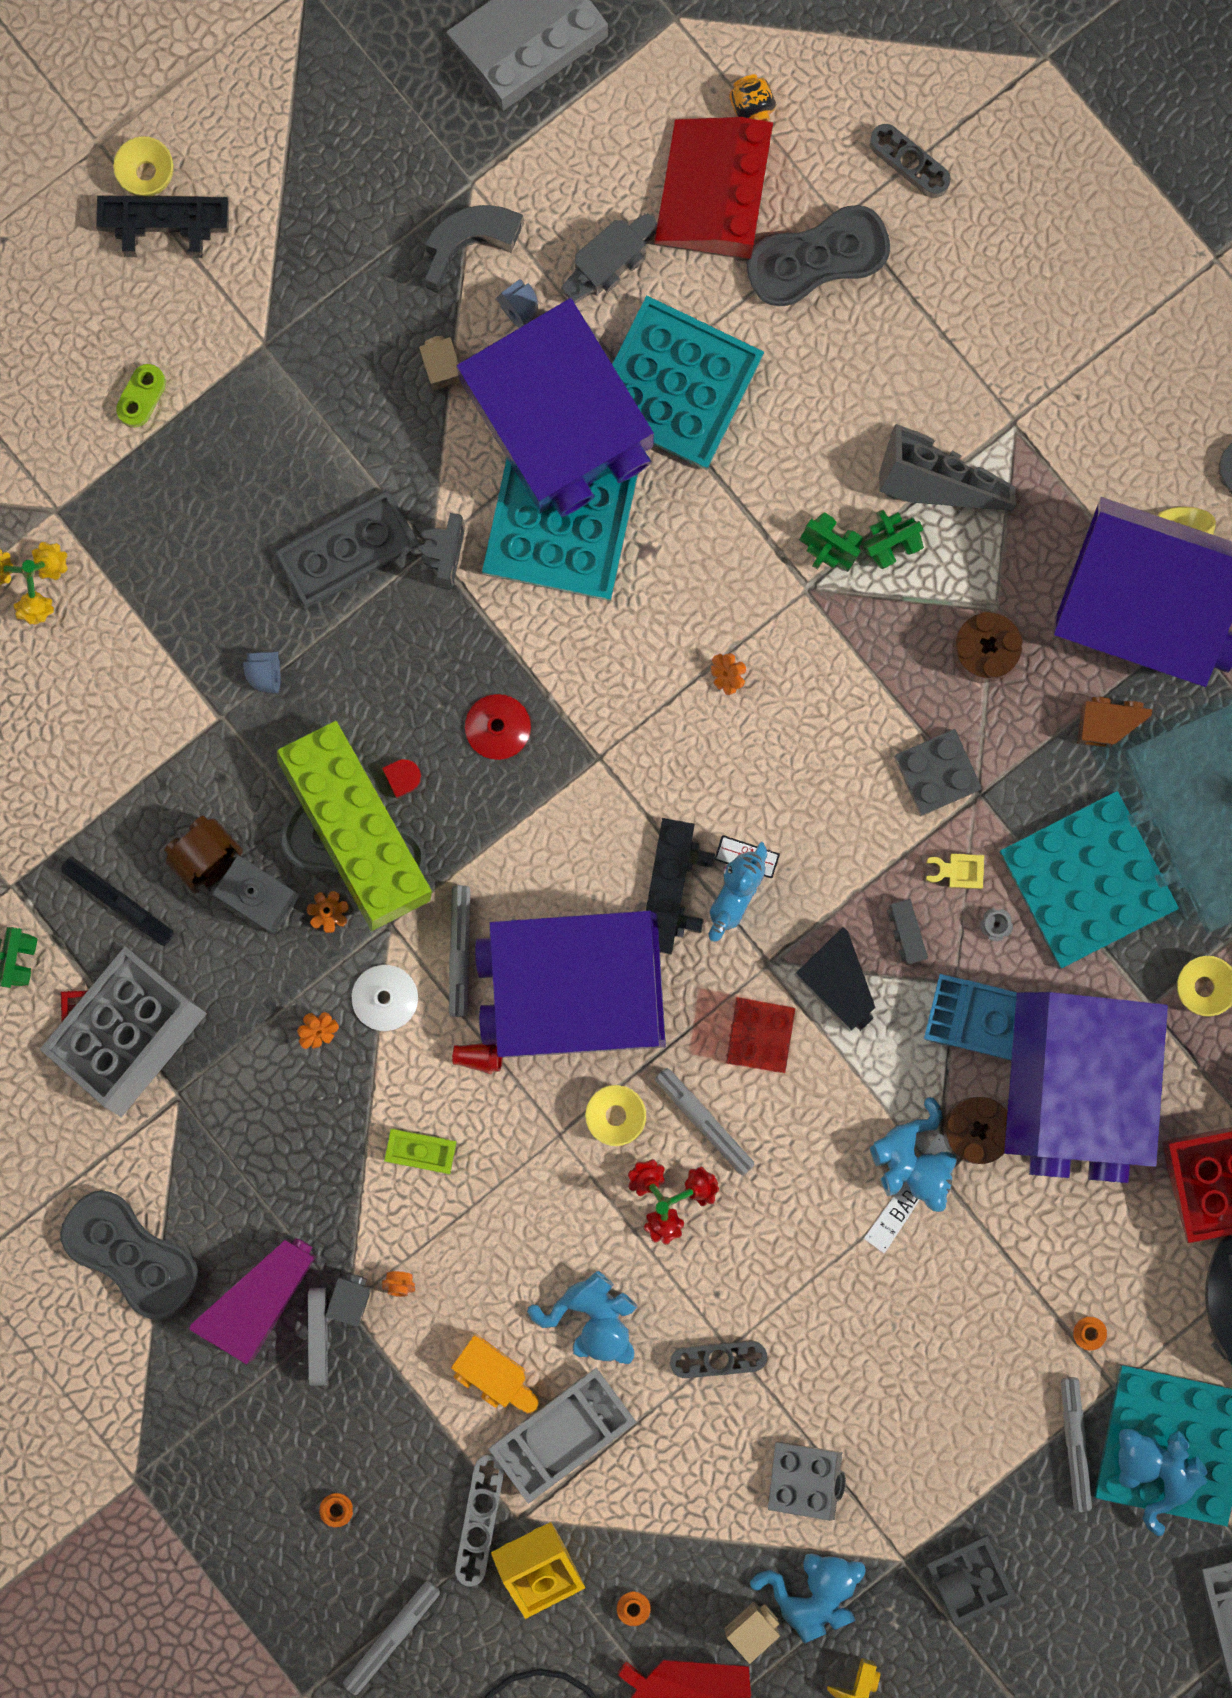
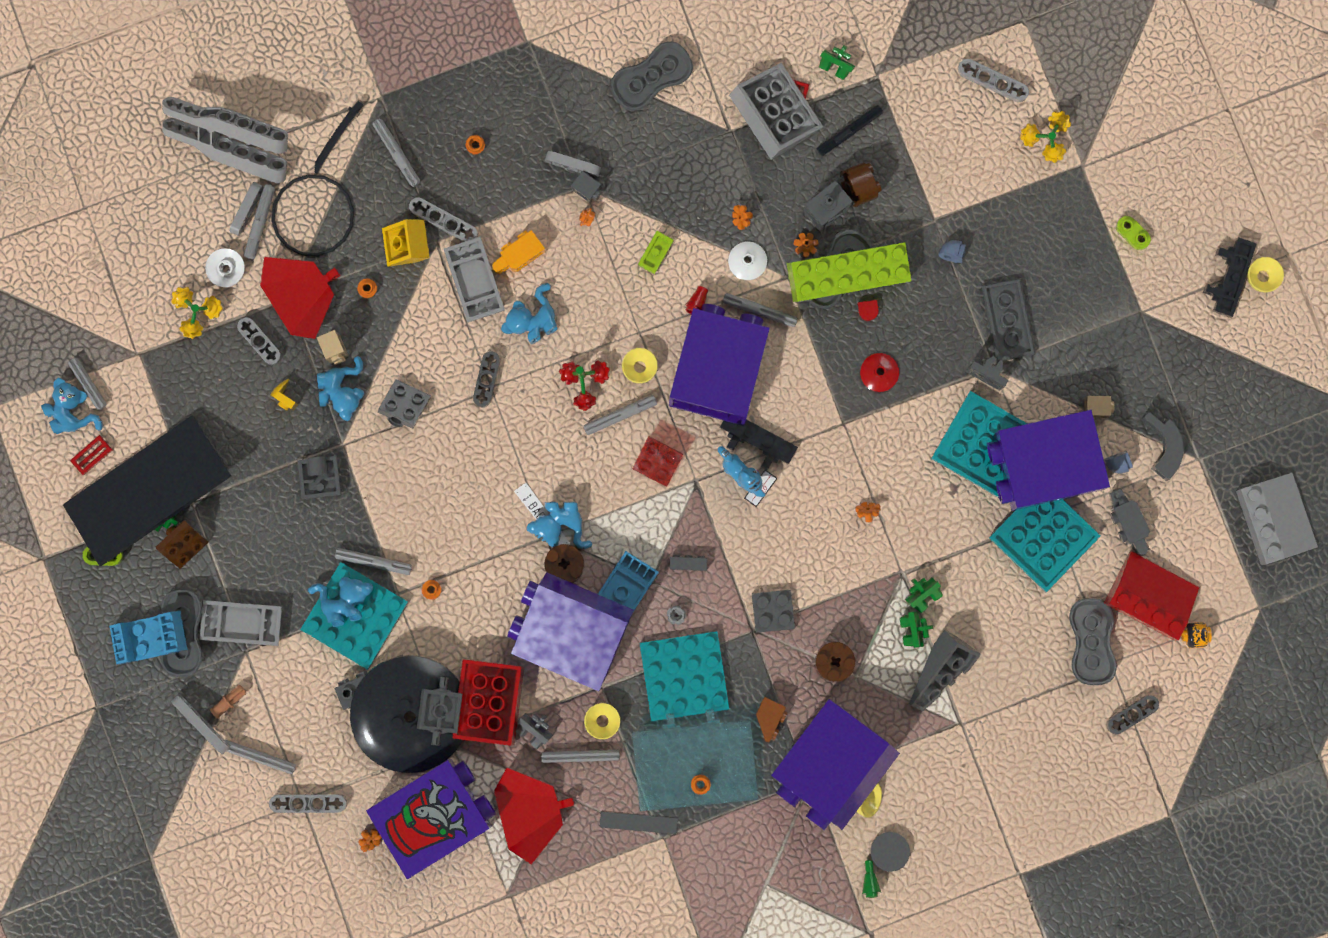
camera: 115 degrees right, 0 degrees up
magenta slope [189,1237,316,1365] -> none
black slope [794,927,876,1032] -> none
light yellow plate [926,854,984,889] -> none

